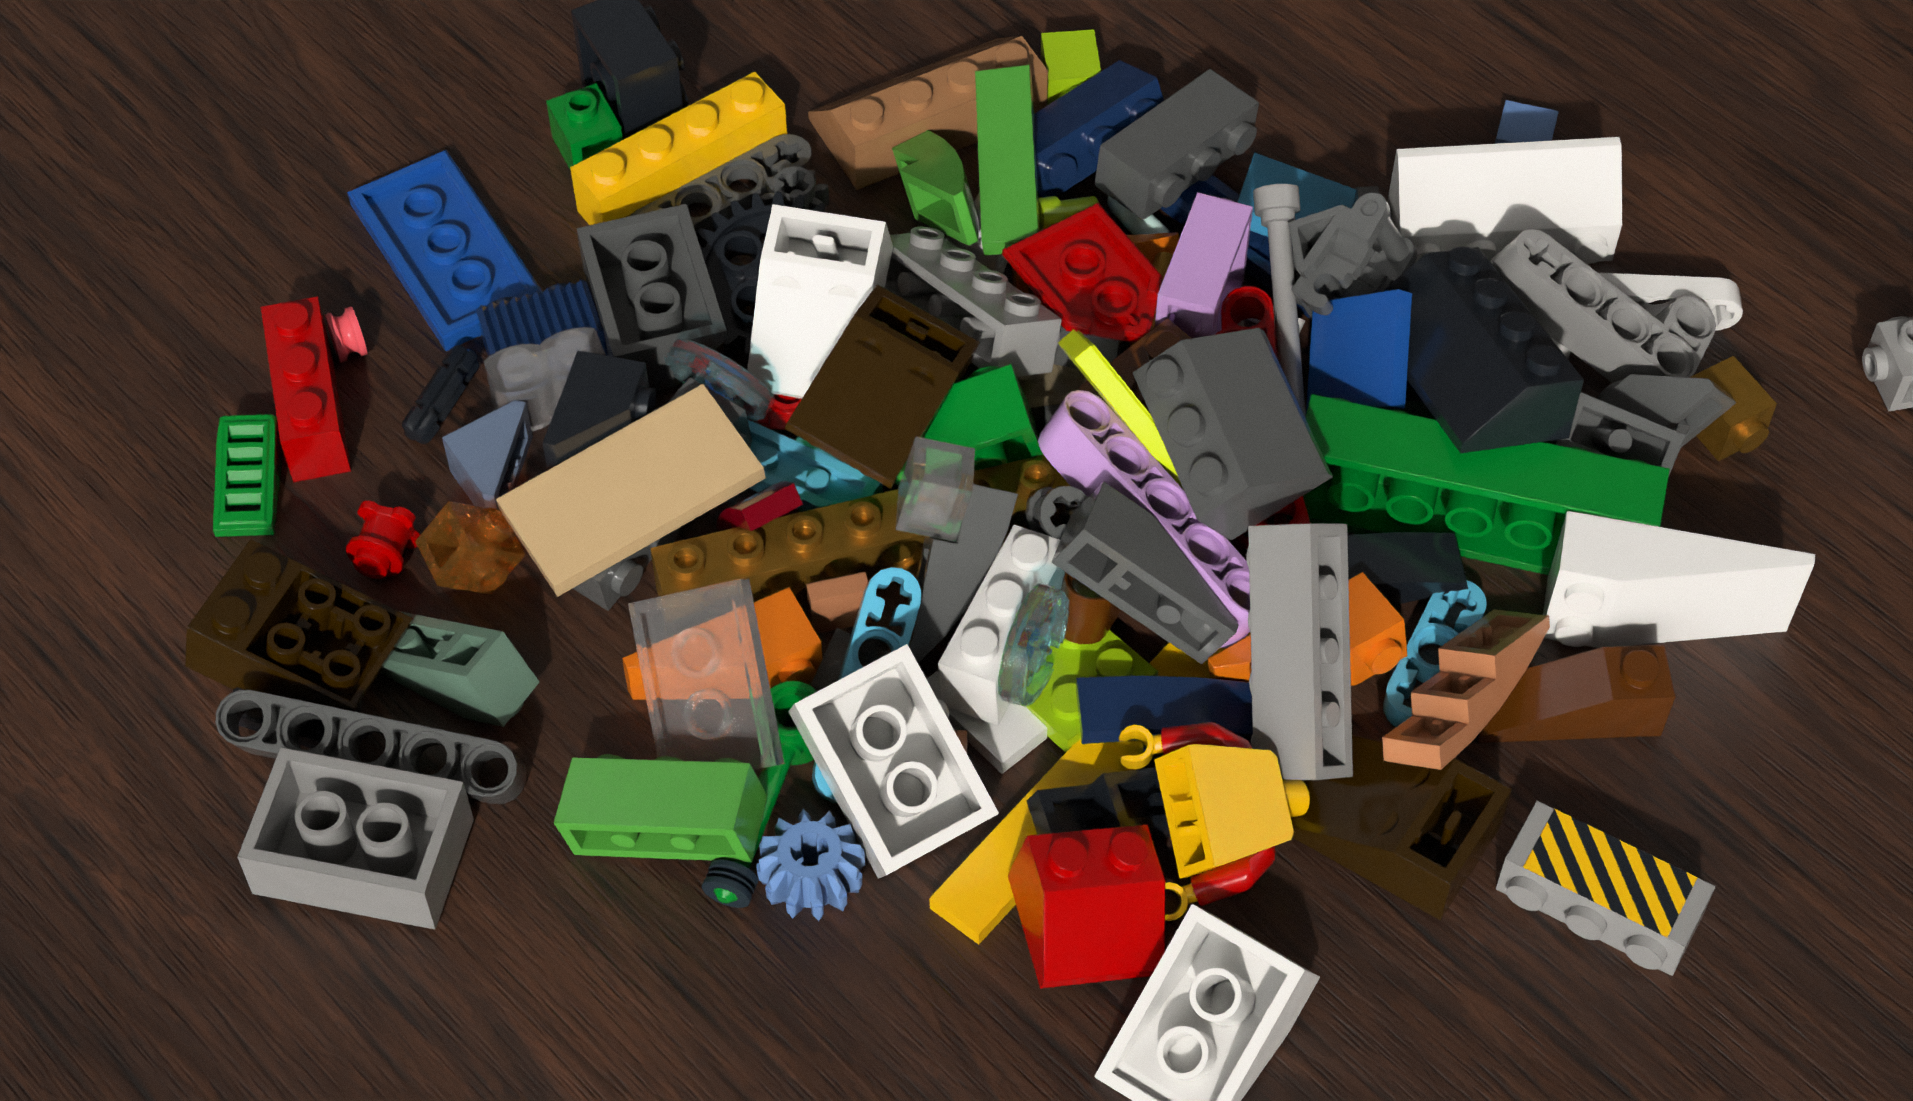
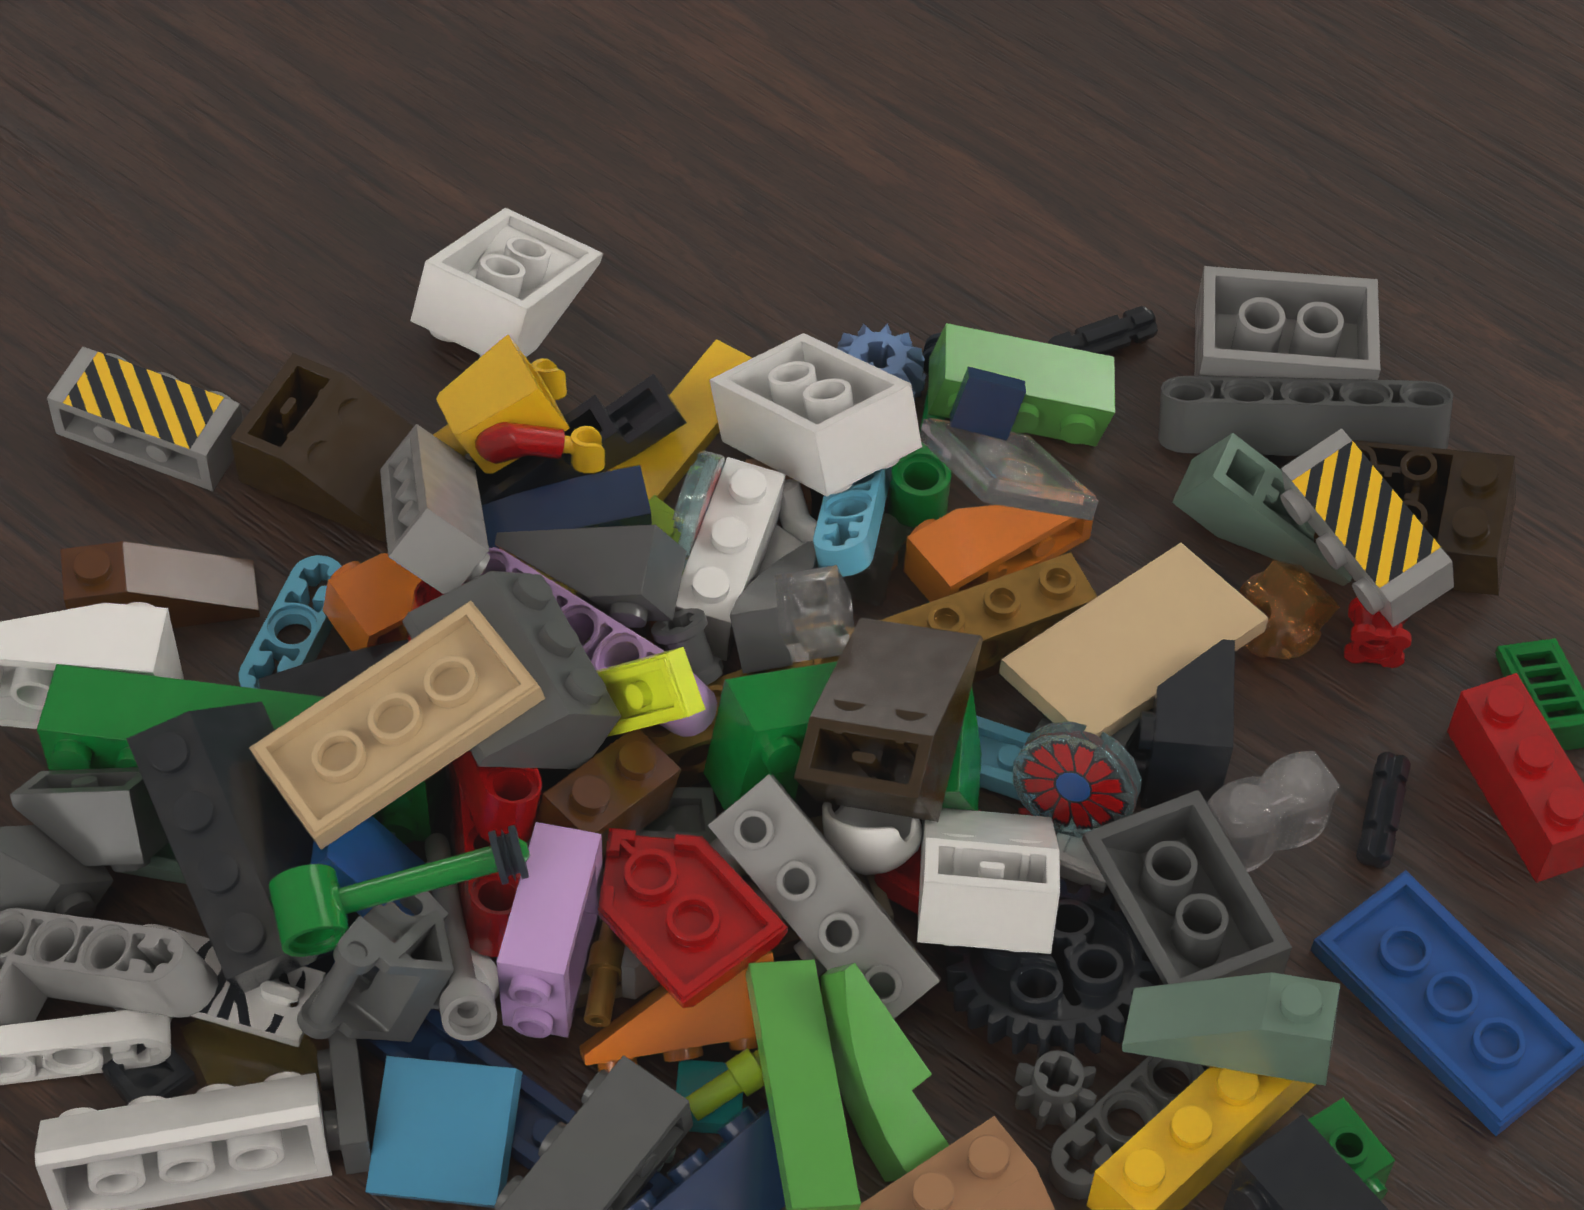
camera: 170 degrees right, 0 degrees up
coral bush [324,306,368,363] -> none
sand blue slope [442,400,533,529] -> none
dark blue brick [476,279,608,389] -> none
dark red slope [716,481,803,532] -> none
nougat tile [806,572,872,634] -> none
red slope [1008,825,1165,989] -> none
nougat slope [1382,609,1550,770] -> none
none -> tan tile [249,601,545,850]
none -> green piece [269,825,530,957]
none -> dark blue tile [949,366,1026,441]
none -> black axle [1048,306,1158,355]
none -> sand green slope [1122,972,1340,1086]
none -> brick [1280,428,1454,627]

